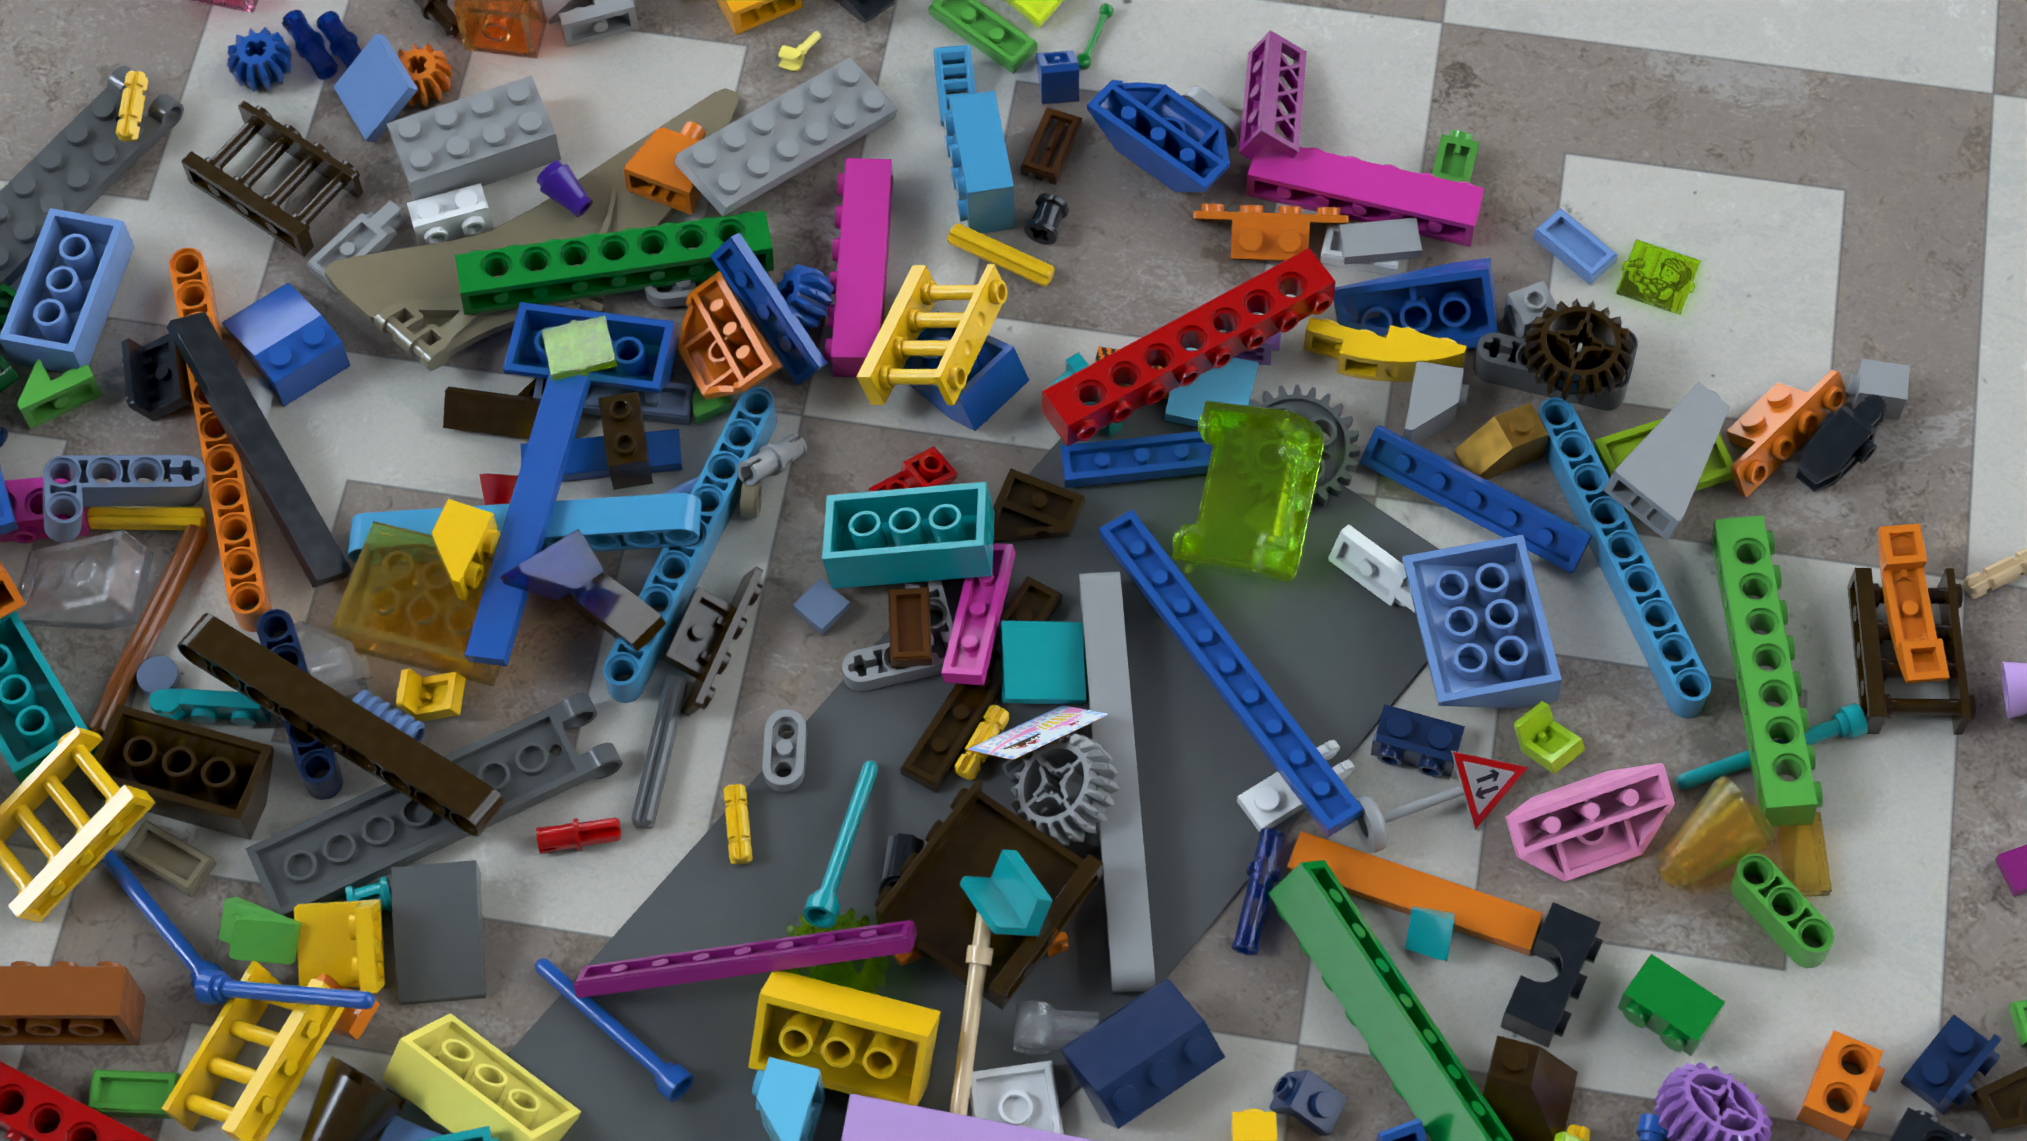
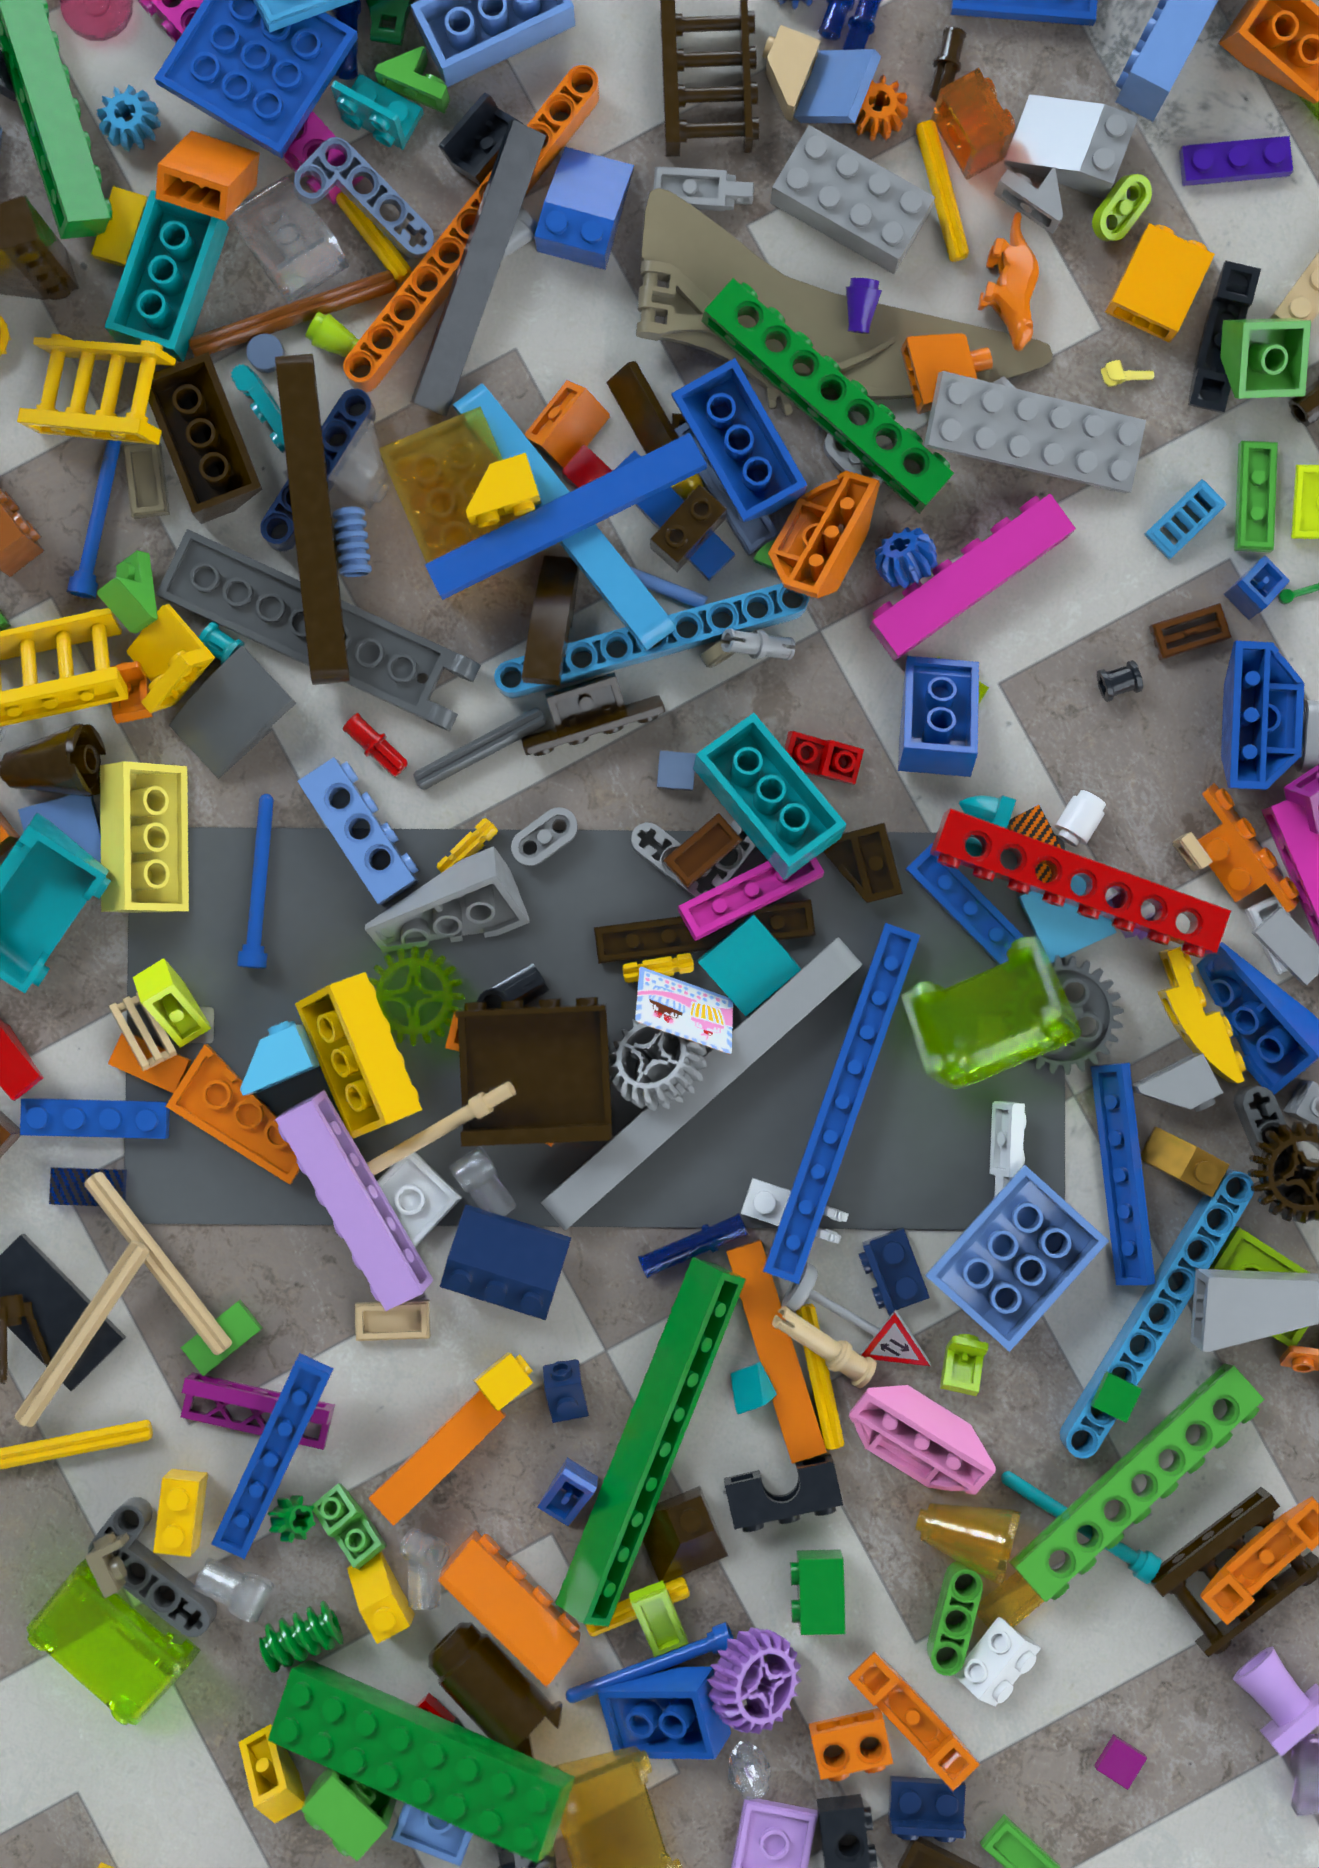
camera: 50 degrees right, 25 degrees up
blue piece [194,970,375,1009] -> none
yellow bracket [396,668,466,722] -> none
white bracket [407,183,494,246] -> none
clear blue slope [500,529,605,601] -> none
clear neon green piece [541,316,617,381] -> none
magenta tile [573,920,917,998] -> none
blue tile [710,233,827,386] -> none
teal piece [803,761,878,928] -> none
yellow fence [857,264,1008,405] -> none
dark azure brick [943,91,1015,233] -> none
yellow axle [947,223,1055,287] -> none
teal panel [960,849,1053,936] -> none
none -> medium blue brick [297,757,419,906]
none -> lime cone [305,312,359,357]
none -> teal bracket [331,73,424,150]
none -> light grey wedge [365,846,530,953]
none -> orange panel [524,380,610,469]
none -> yellow hinge [671,473,703,499]
none -> tan slope [762,25,821,121]
none -> tan pin [772,1306,877,1388]
none -> yellow axle [796,1304,844,1450]
none -> orange slope [848,1651,980,1791]
none -> yellow axle [916,120,969,262]
none -> white bracket [954,1617,1041,1707]
none -> orange animal [977,212,1039,351]
none -> white brick [1055,790,1106,847]
none -> green tile [1090,1371,1142,1423]
none -> tan tile [1173,832,1213,871]

